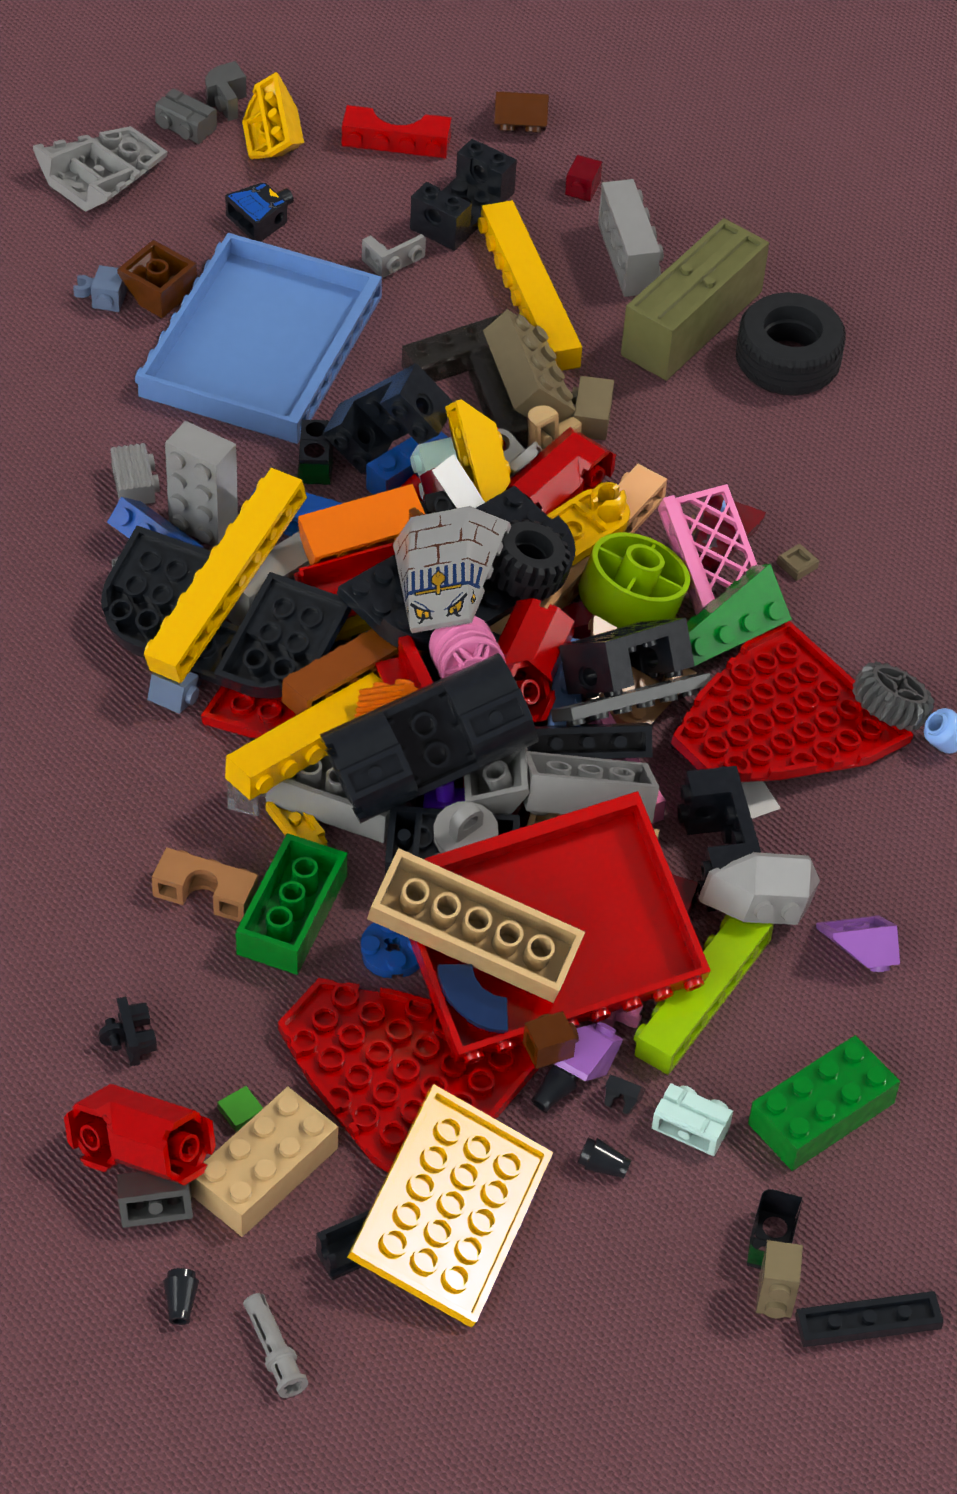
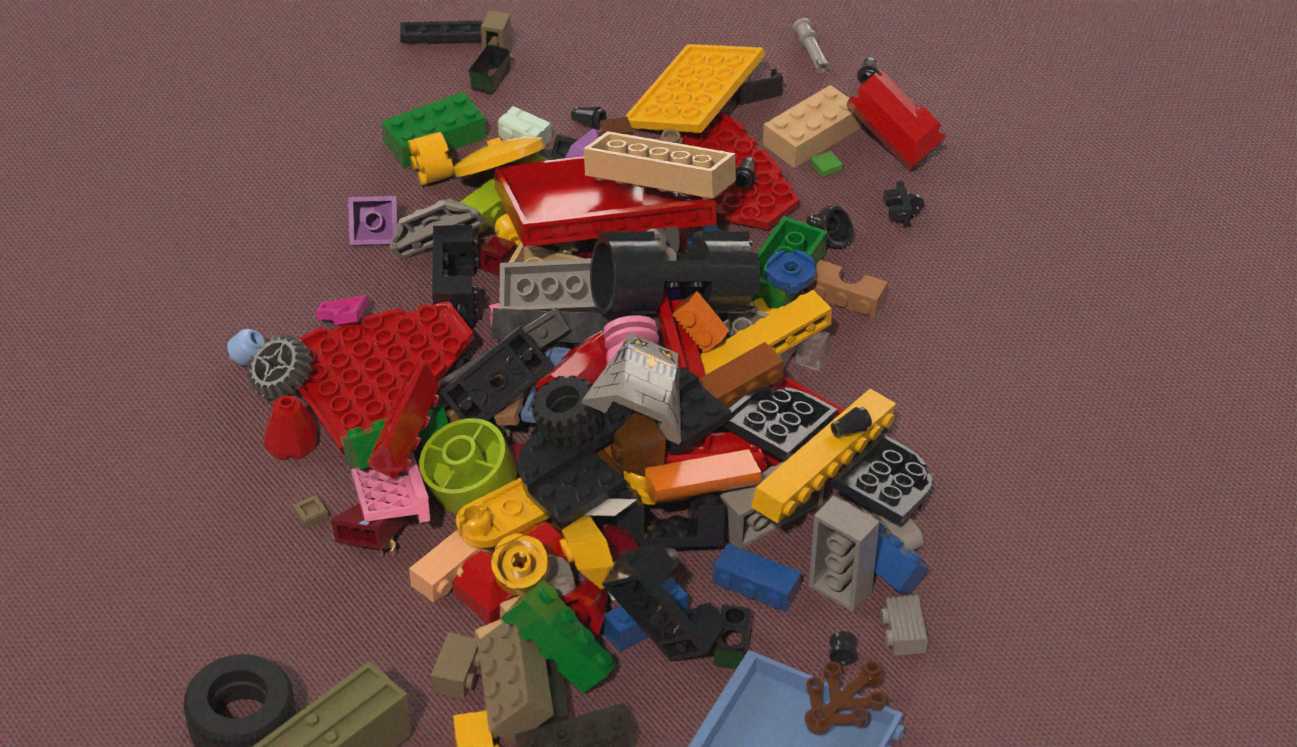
camera: 170 degrees left, 5 degrees down
none -> red cone [264,396,318,460]
none -> dark pink tile [315,295,370,325]
none -> red slope [366,360,440,479]
none -> yellow brick [408,132,454,186]
none -> yellow dish [453,137,545,177]
none -> yellow brick [491,533,549,596]
none -> green wedge [500,579,616,693]
none -> dark tan plate [659,129,682,144]
none -> black cone [734,157,755,188]
none -> blue plate [766,250,816,294]
none -> reddish brown plant [804,661,886,735]
none -> black piece [806,205,853,247]
none -> black cone [830,407,872,438]

